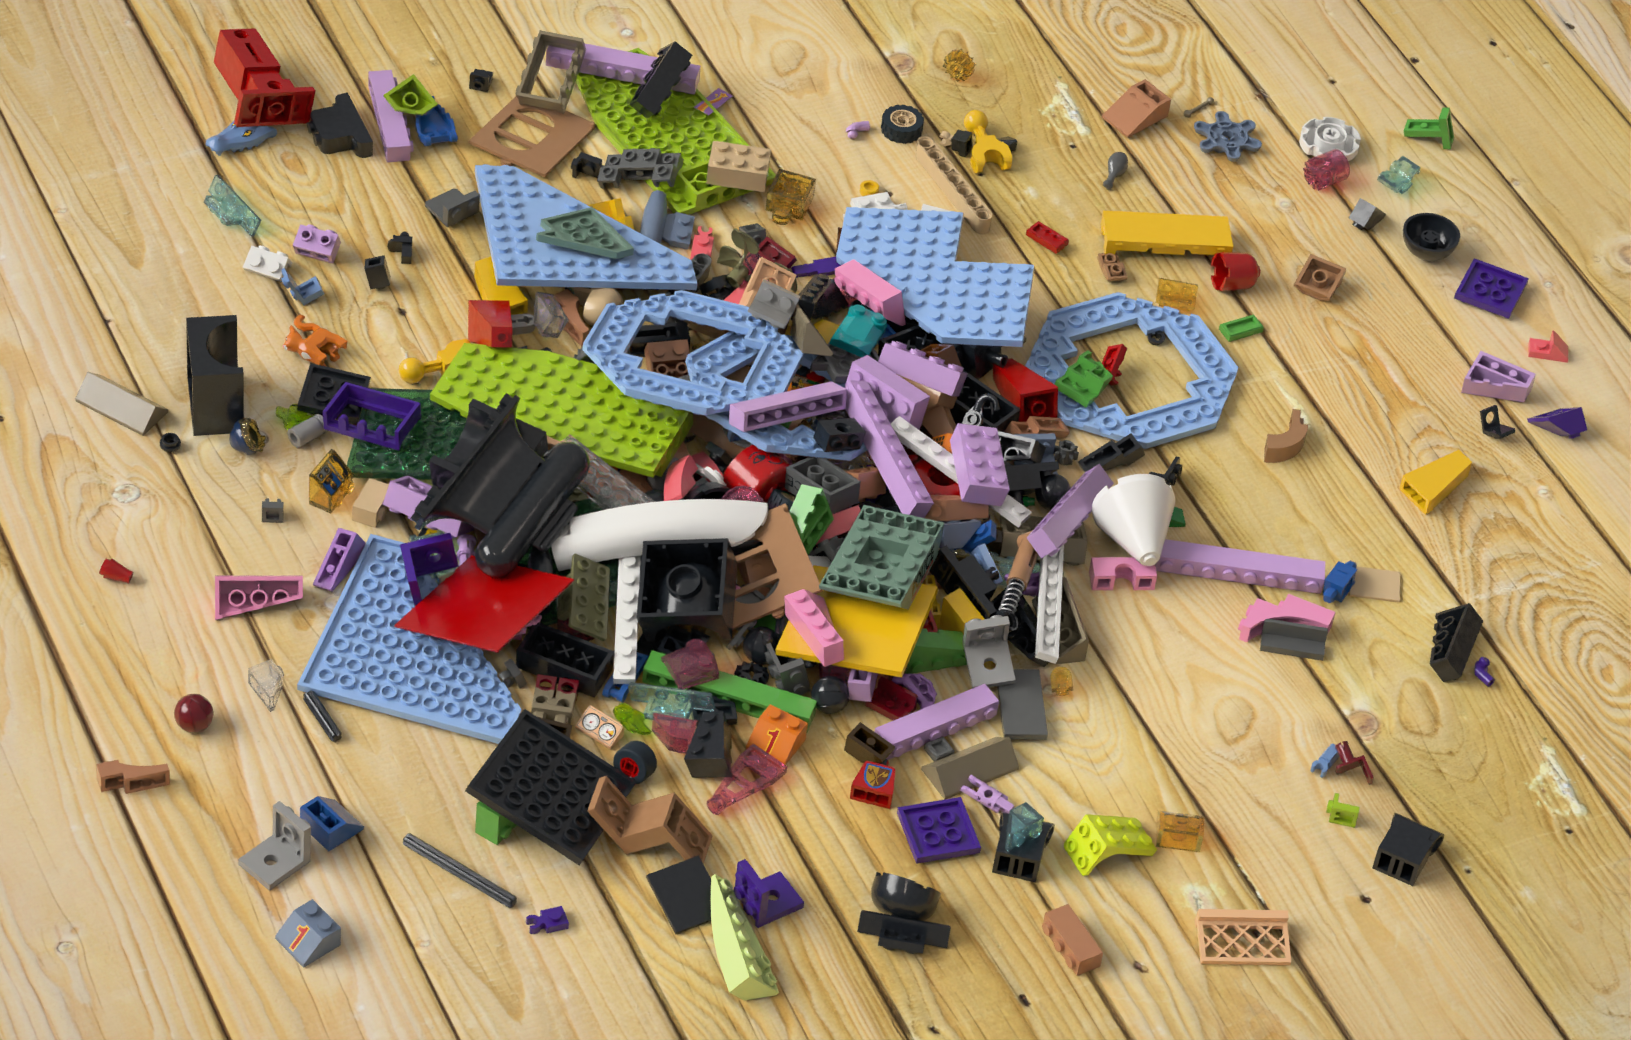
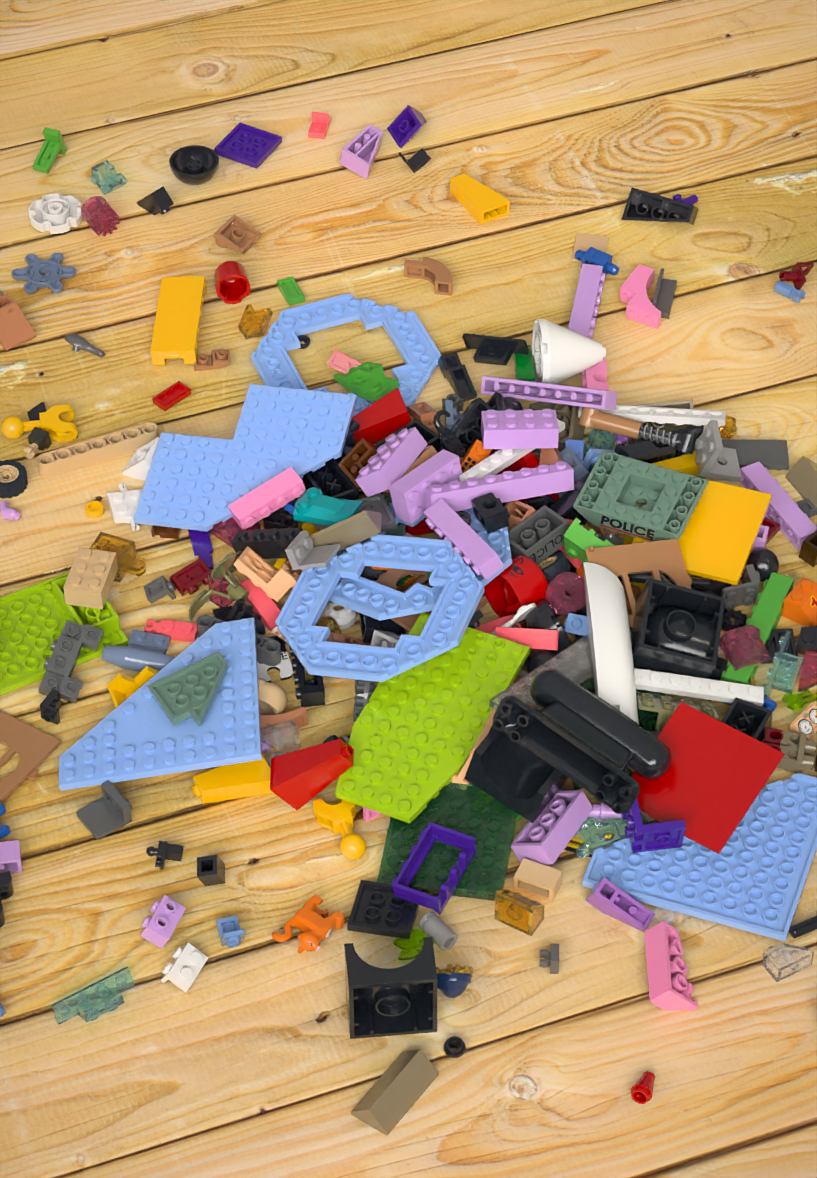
camera: 80 degrees left, 0 degrees up
bright pink wedge [784,589,844,667] -> none

